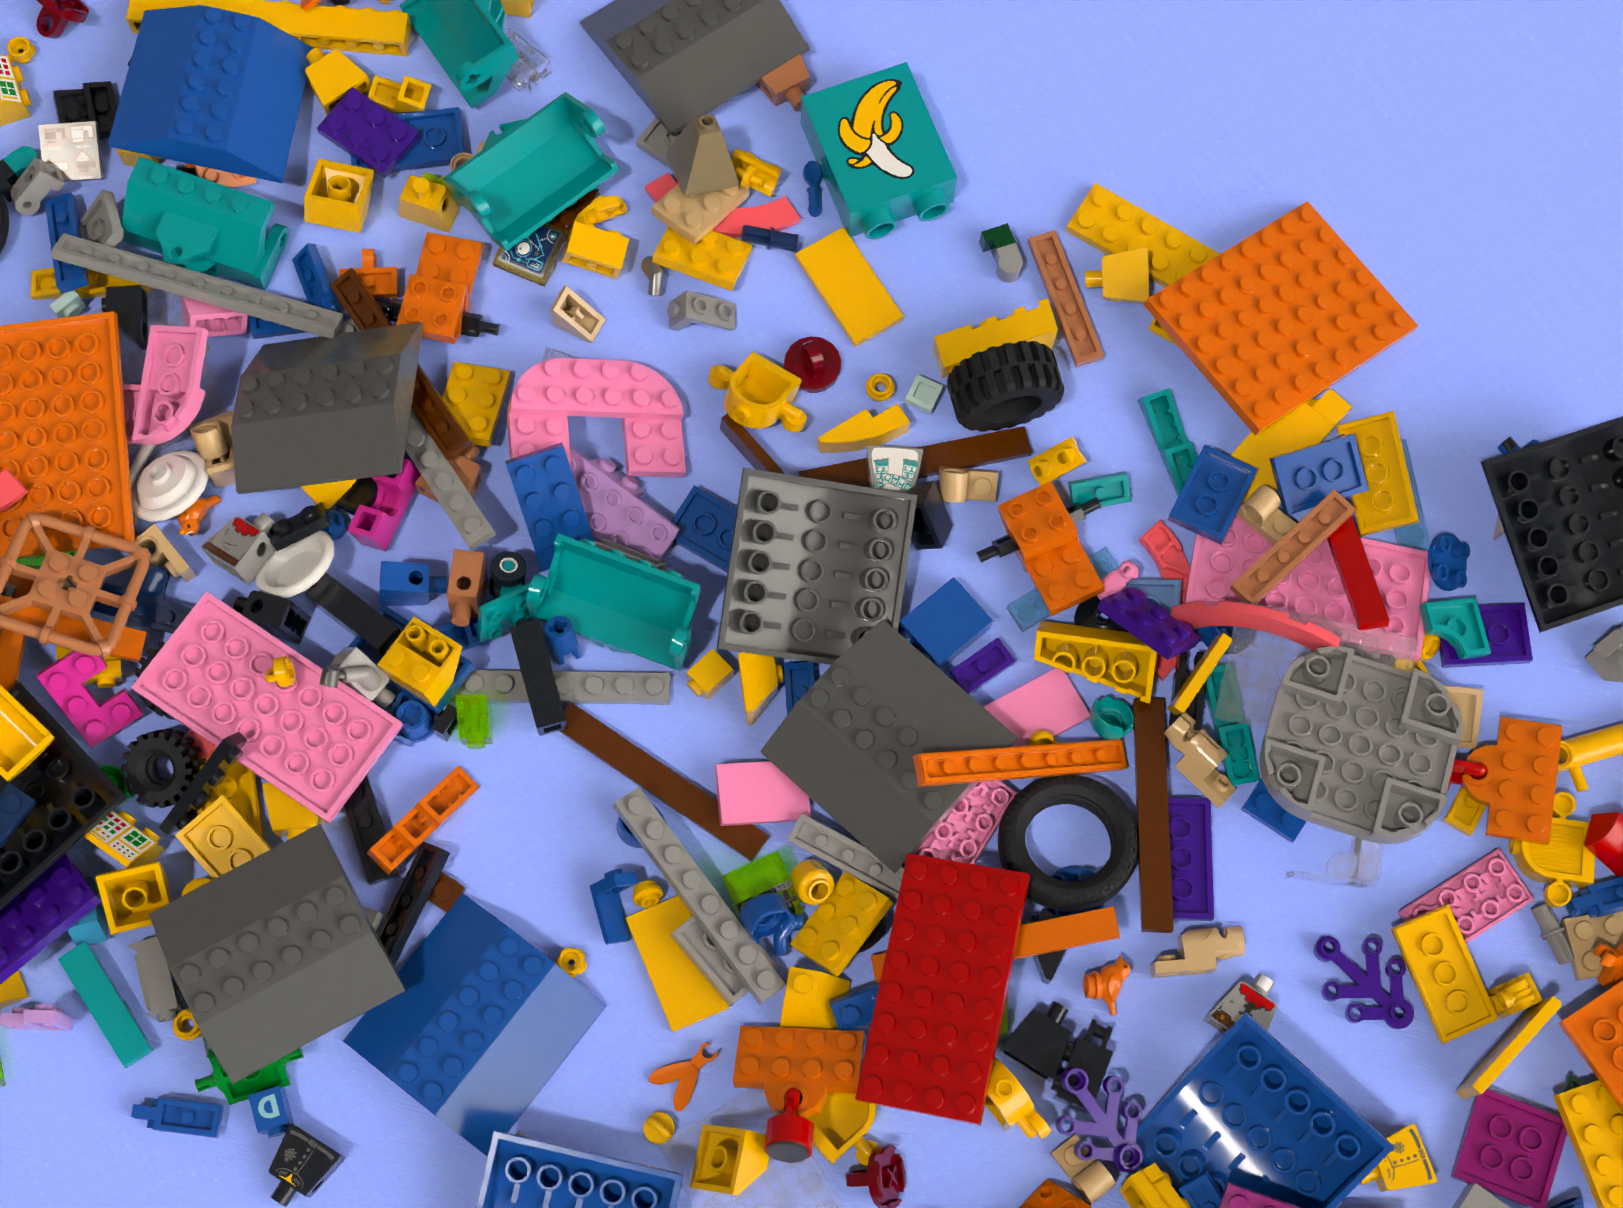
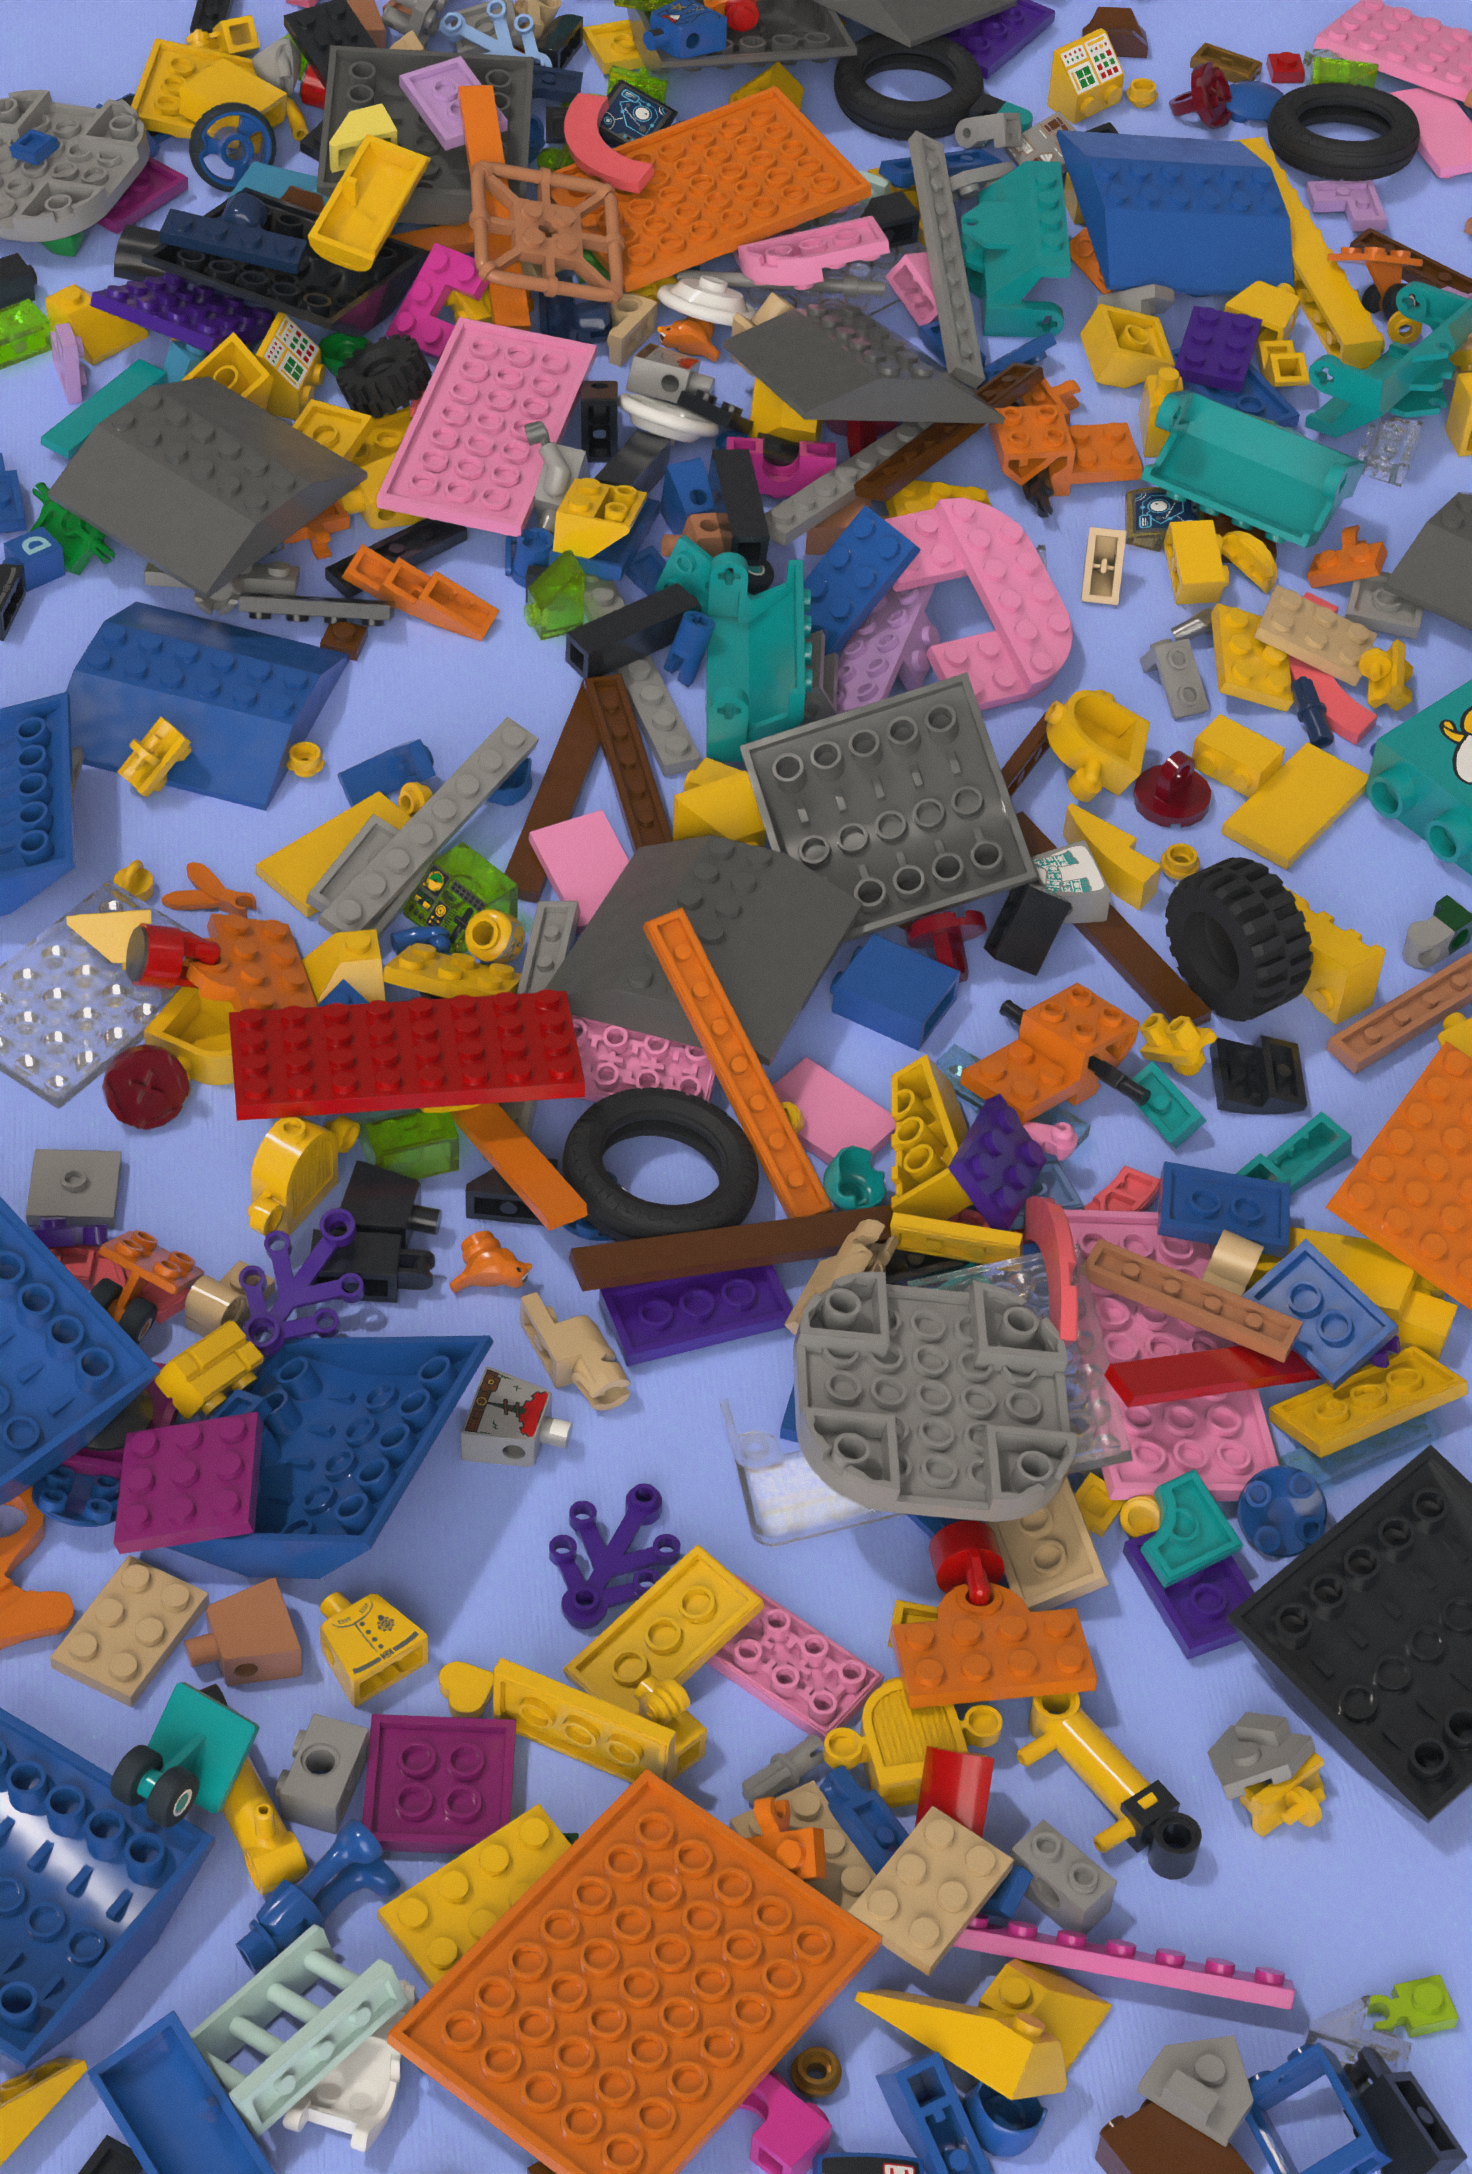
camera: 70 degrees right, 25 degrees down
black plate [159,732,248,835] -> none
yellow tile [264,656,296,688] -> none
dark tan slope [666,114,739,198] -> none
blue hair [740,893,792,944] -> none
tan plate [938,466,998,503] -> none
dark purple plate [949,638,1015,695] -> none
none -> yellow hips [117,717,192,798]
none -> yellow tile [439,1661,493,1718]
none -> reddish brown tile [584,673,673,854]
none -> black brick [708,449,770,566]
none -> dark red tile [905,910,987,983]
none -> light grey plate [1097,284,1175,316]
none -> yellow brick [1192,714,1285,798]
none -> black slope [1209,1035,1308,1115]
none -> orange plate [1307,525,1388,588]

